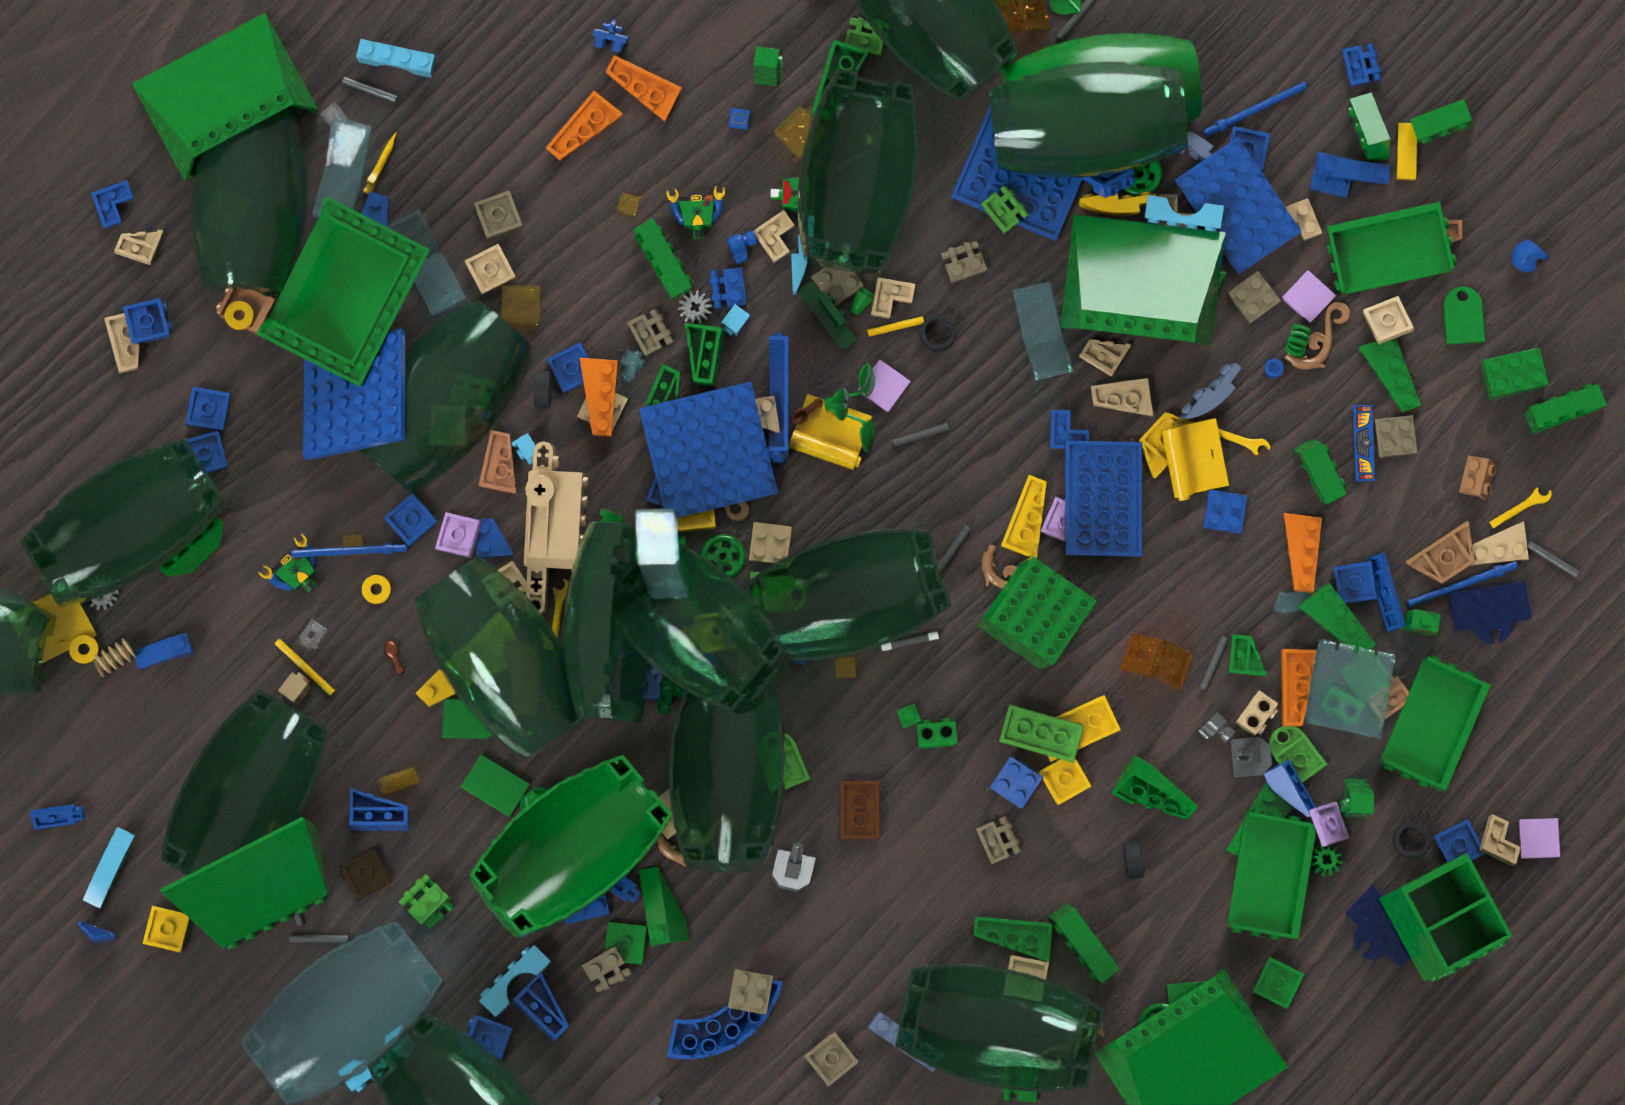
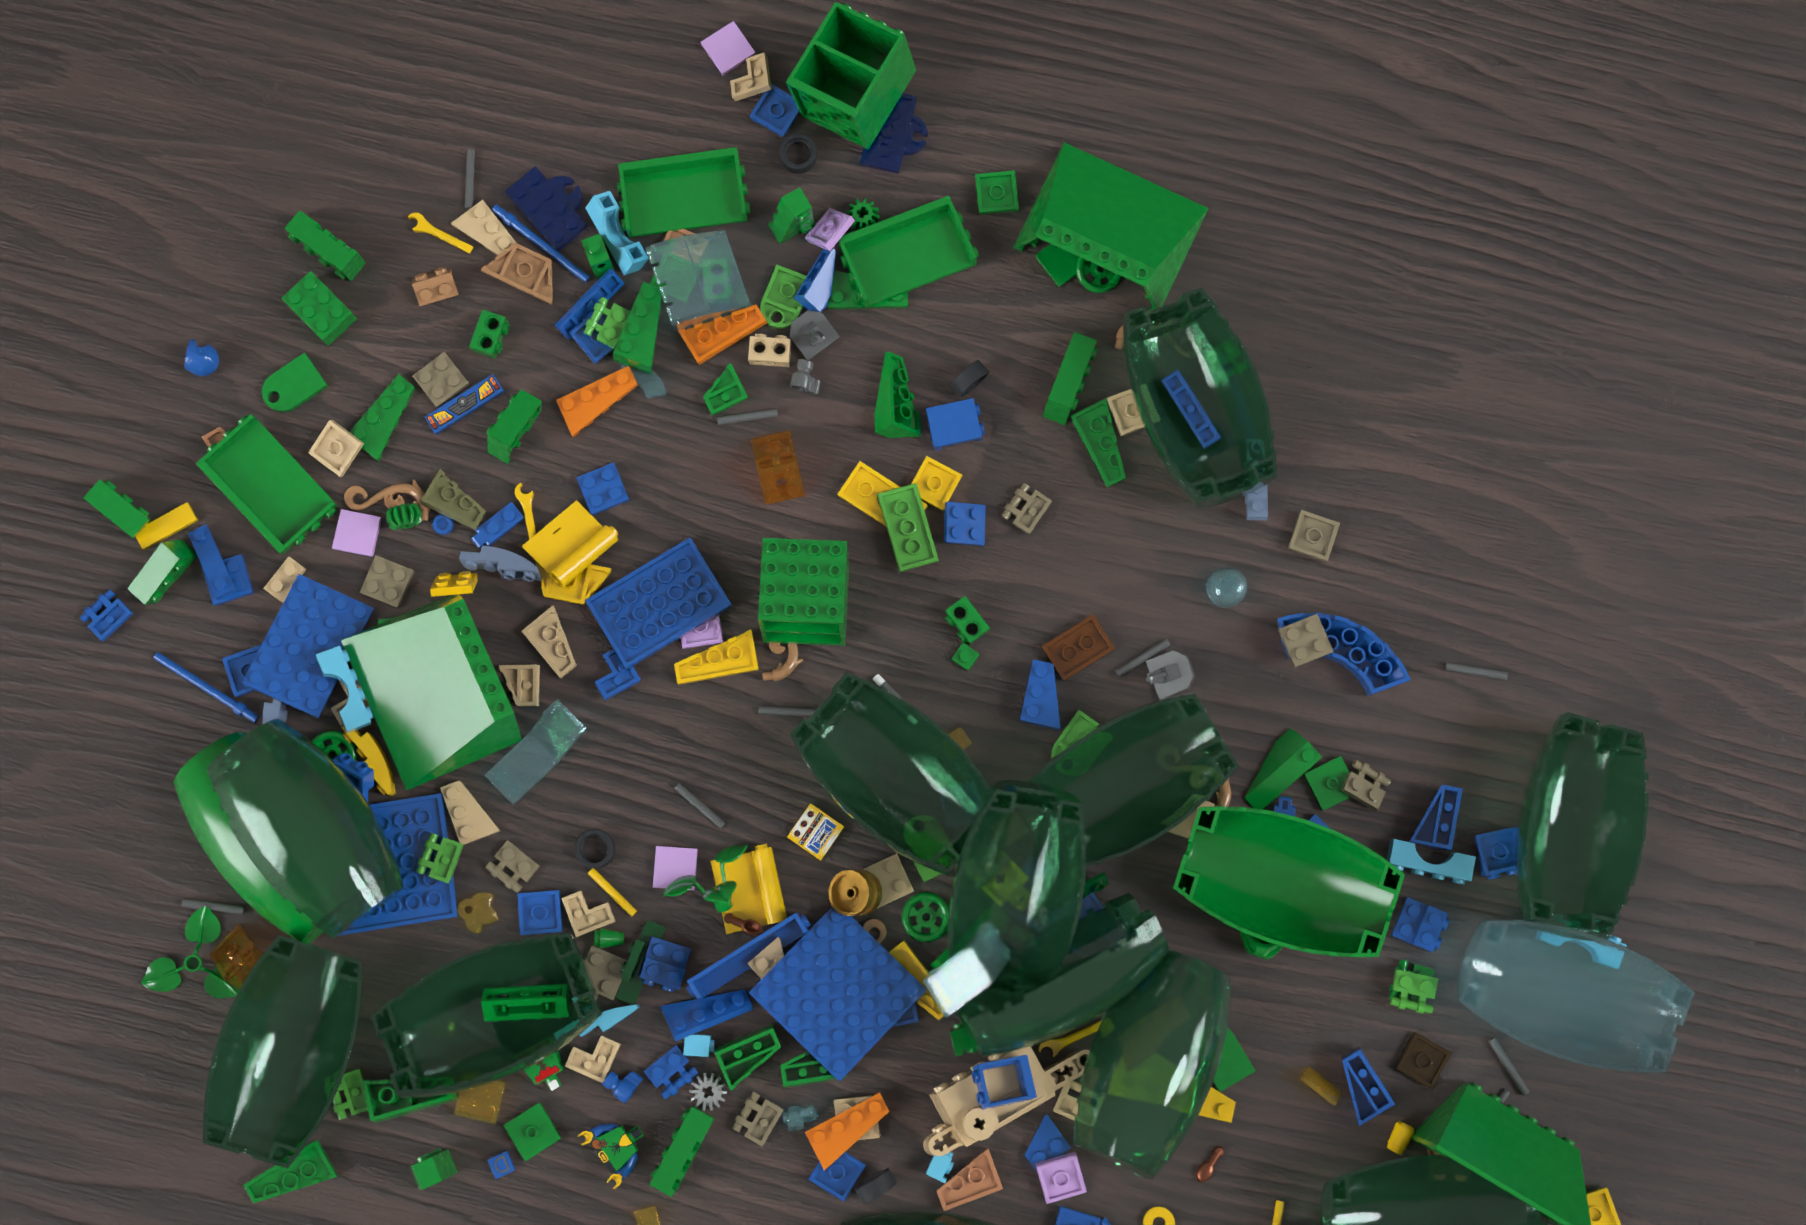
camera: 120 degrees left, 0 degrees up
green tile [461,755,530,817] -> none
none -> olive wing [421,469,486,530]
none -> yellow plate [430,571,478,597]
none -> tan wing [440,780,501,845]
none -> clear yellow plate [457,892,498,933]
none -> green brick [469,309,510,359]
none -> blue hinge [471,502,525,549]
none -> green brick [481,984,571,1022]
none -> green plate [503,1102,562,1161]
none -> blue plate [517,890,563,935]
none -> bright green plate [583,297,631,349]
none -> medium azure arch [585,191,649,275]
none -> blue plate [638,936,691,992]
none -> blue wing [660,989,753,1041]
none -> tile [787,803,844,861]
none -> pearl gold wheel [828,870,882,916]
none -> blue panel [926,398,985,451]
none -> blue window [972,1055,1037,1110]
none -> blue wedge [1019,660,1061,731]
none -> dark grey bar [1115,639,1171,678]
none -> blue plate [1161,370,1221,449]
none -> clear light blue cylinder [1206,567,1248,608]
none -> yellow piece [1386,1121,1415,1155]
none -> blue plate [1391,897,1450,952]

